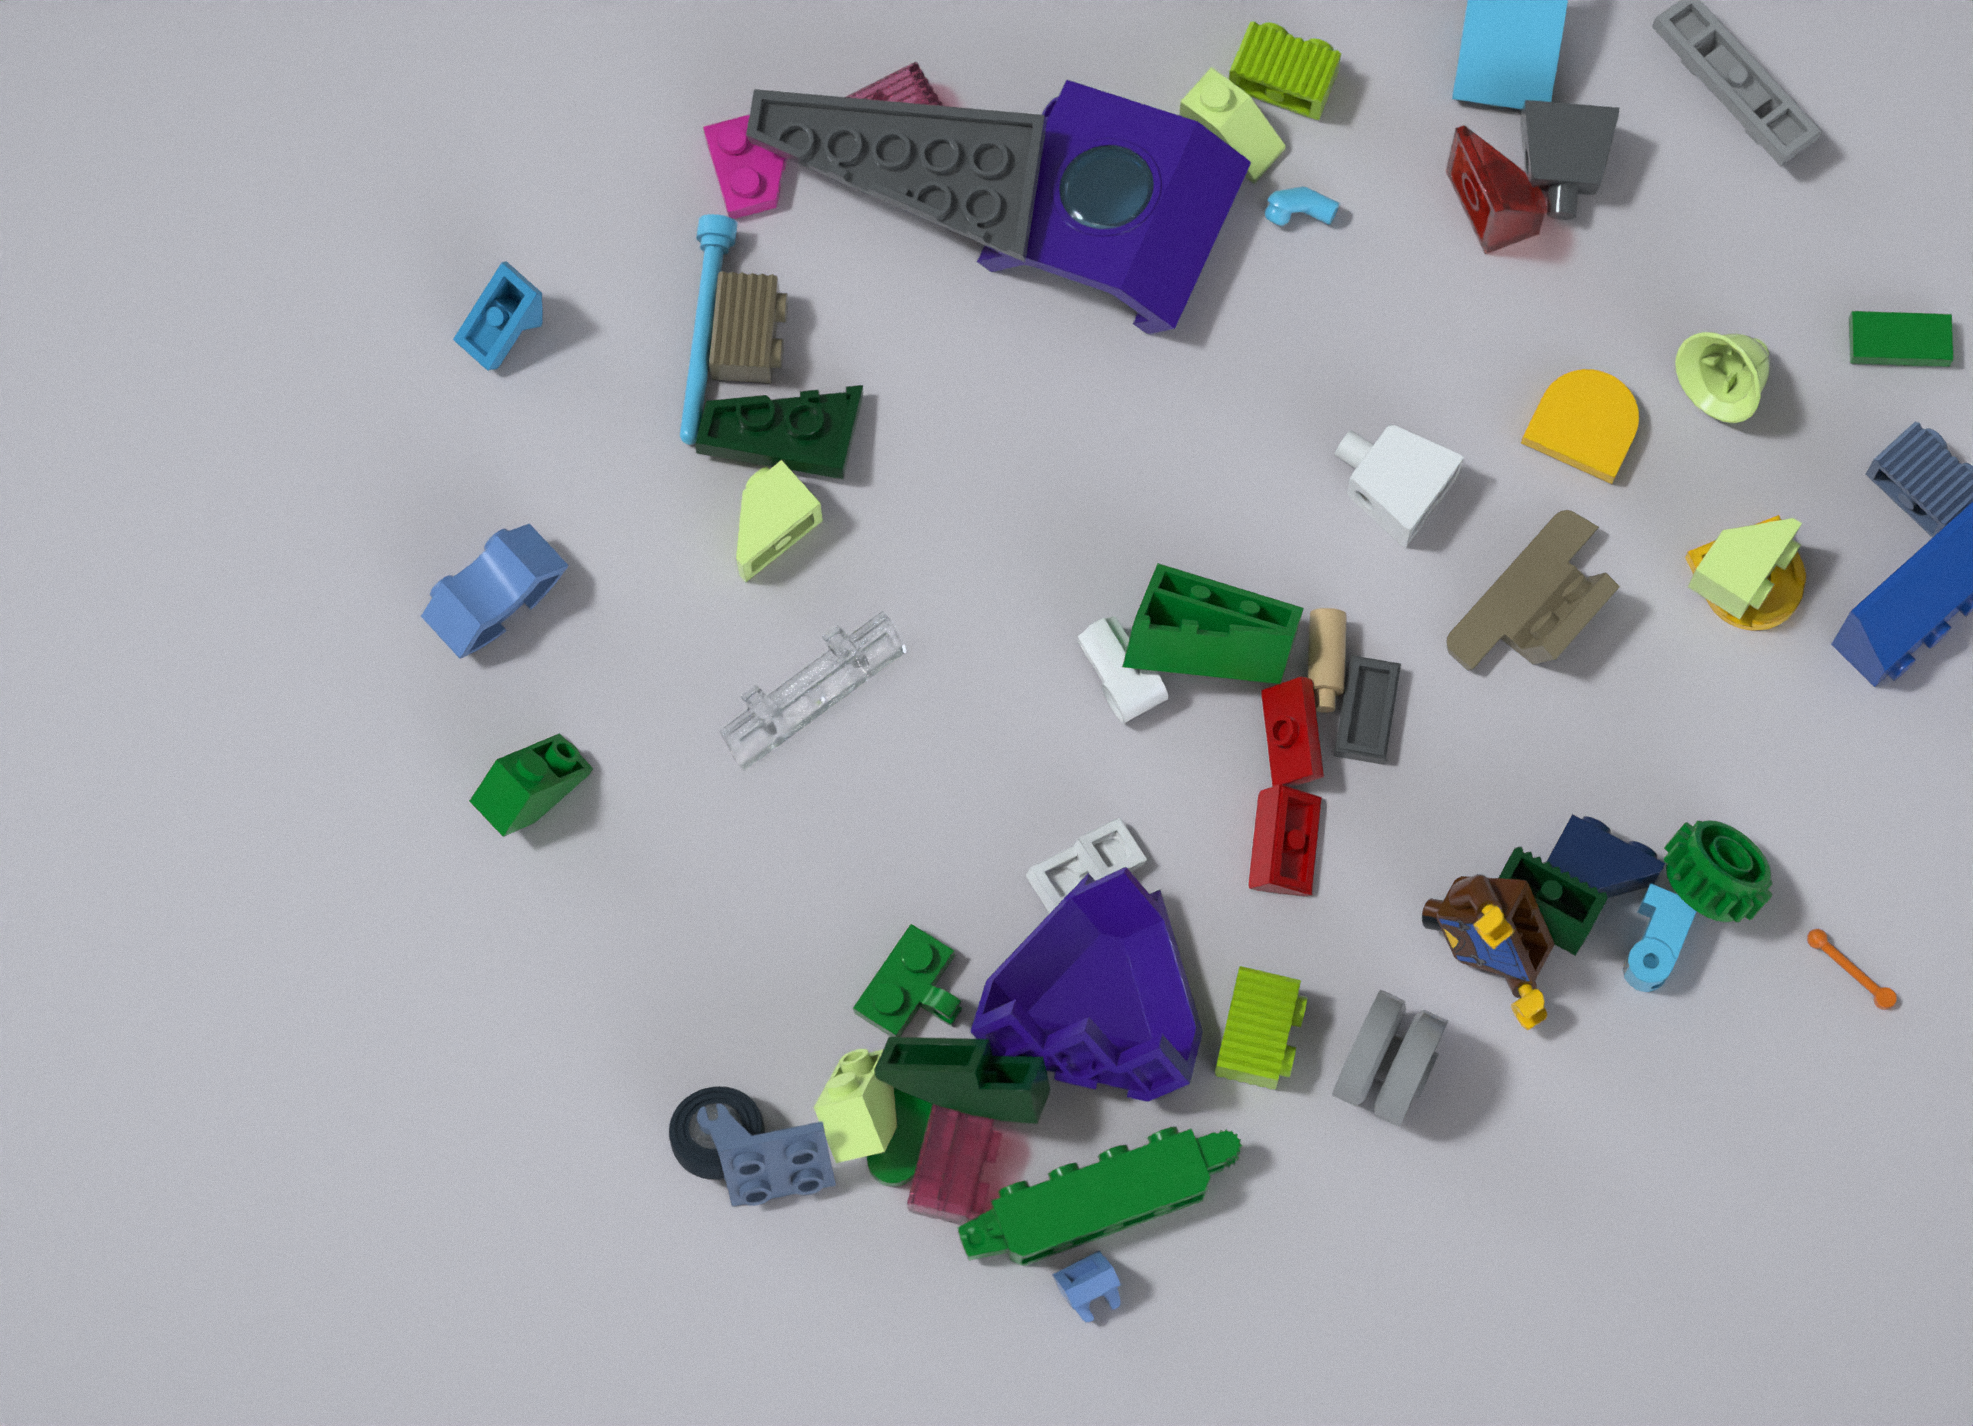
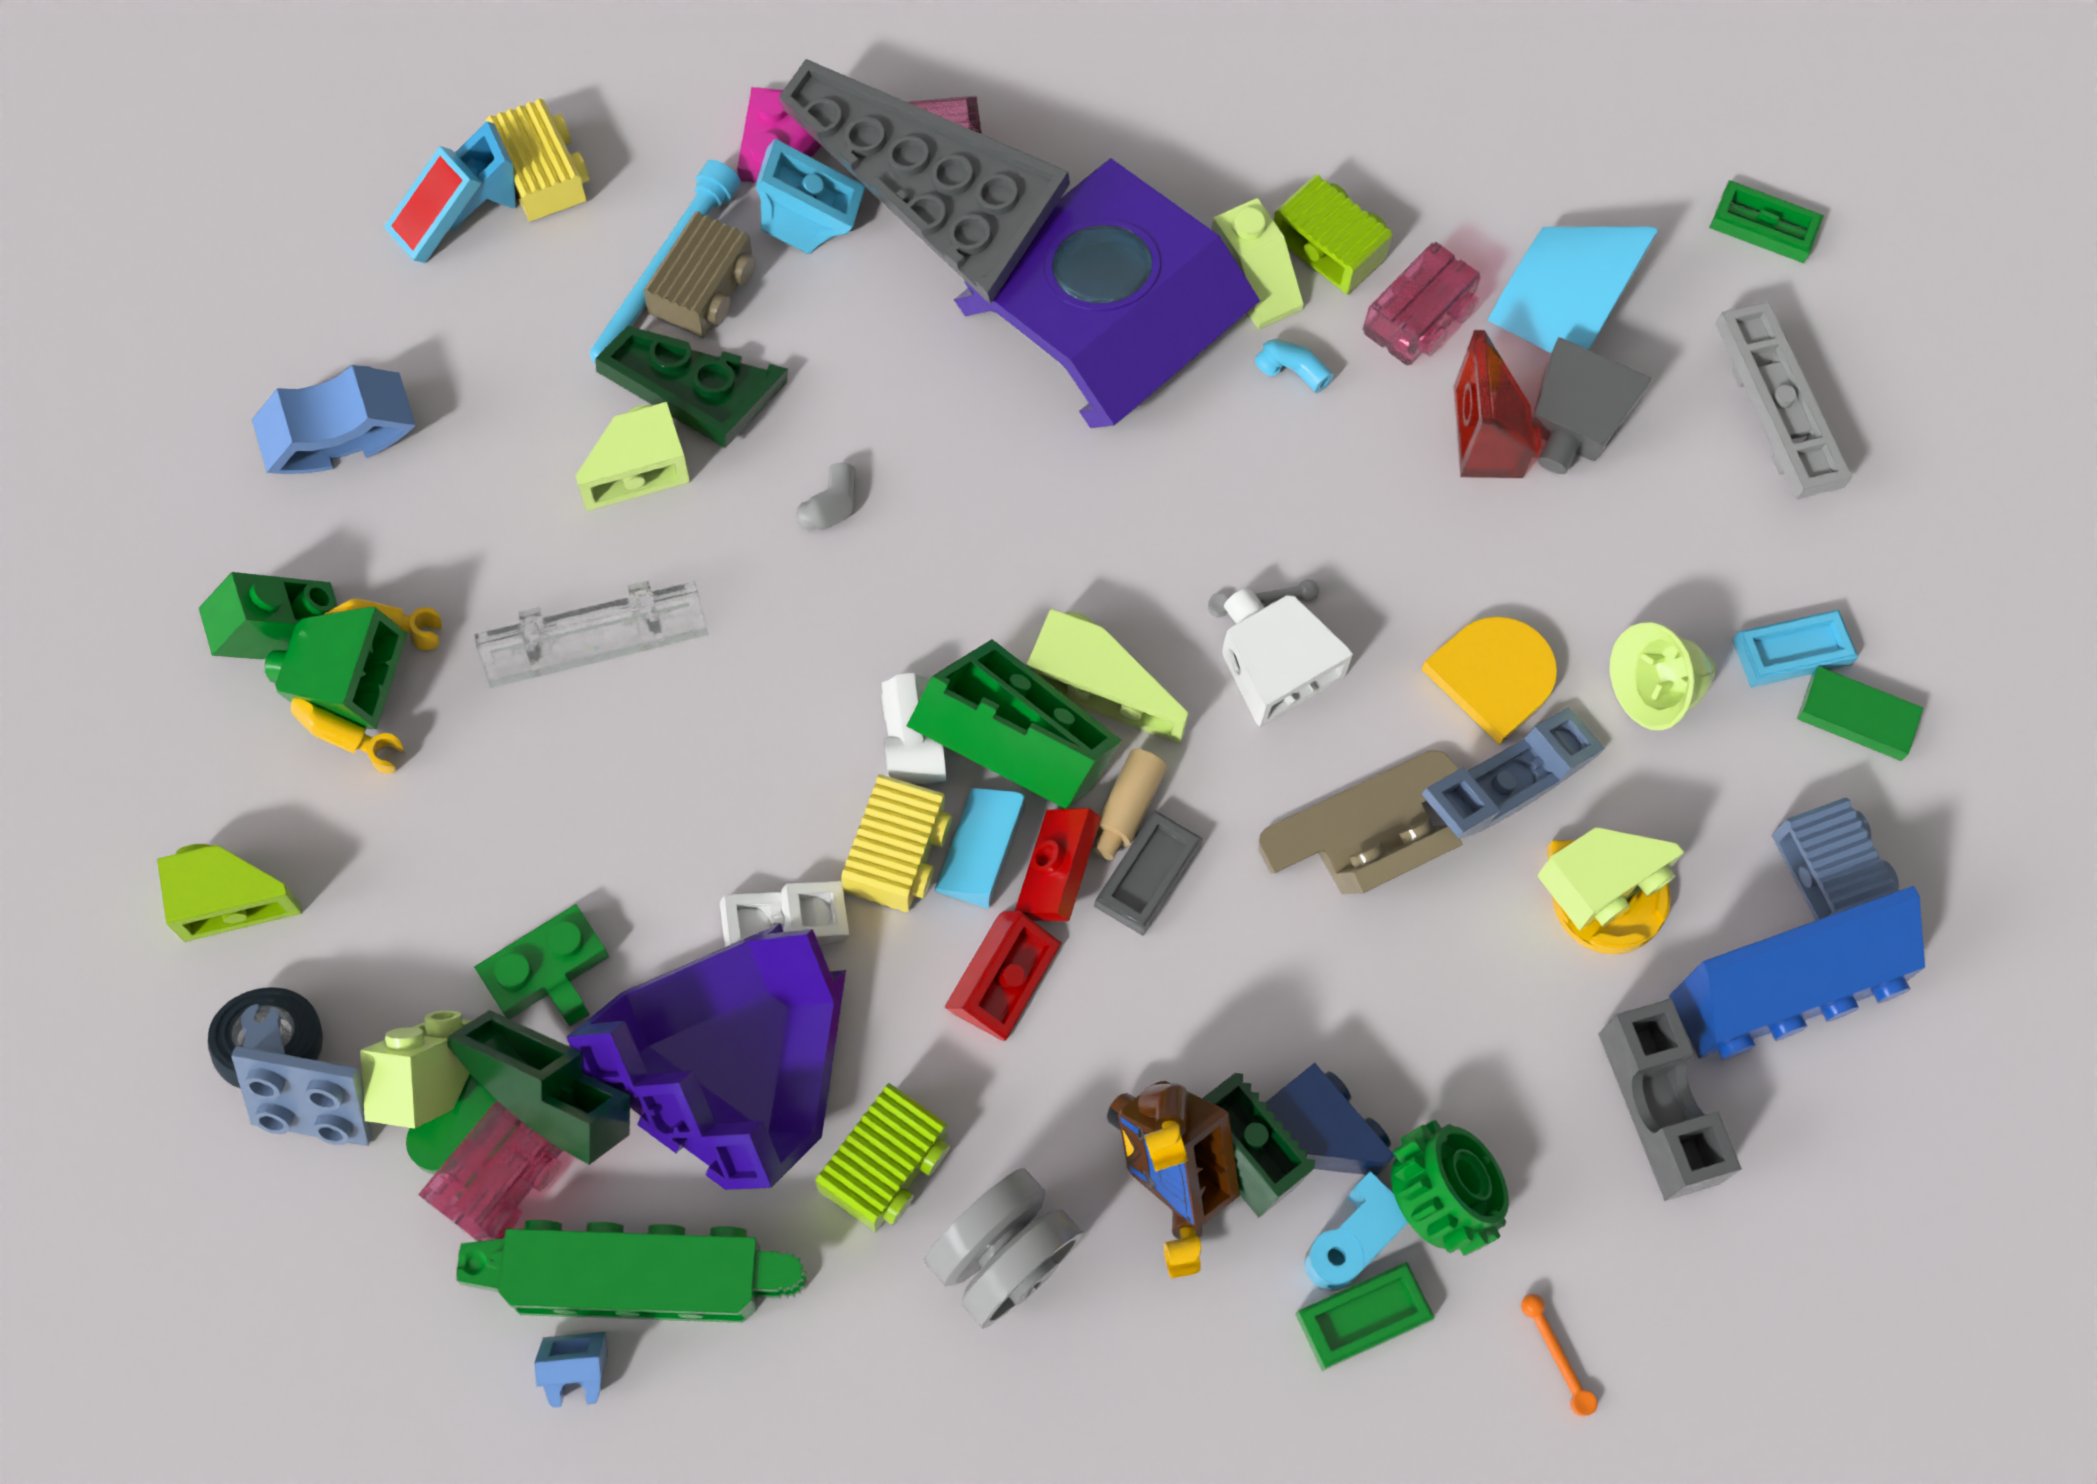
camera: 15 degrees right, 5 degrees down
none -> lime slope [157,844,302,942]
none -> green torso [264,598,442,774]
none -> tile [384,146,482,263]
none -> light yellow brick [486,98,590,222]
none -> medium azure slope [755,139,865,254]
none -> light grey arm [797,463,855,531]
none -> light yellow brick [841,774,952,912]
none -> medium azure slope [935,788,1026,909]
none -> yellowish green slope [1026,609,1189,744]
none -> light grey hinge [1208,579,1319,617]
none -> green tile [1295,1262,1435,1371]
none -> clear pink brick [1362,242,1481,366]
none -> sand blue slope [1422,707,1605,838]
none -> dark grey arch [1598,998,1742,1201]
none -> medium azure tile [1732,609,1858,688]

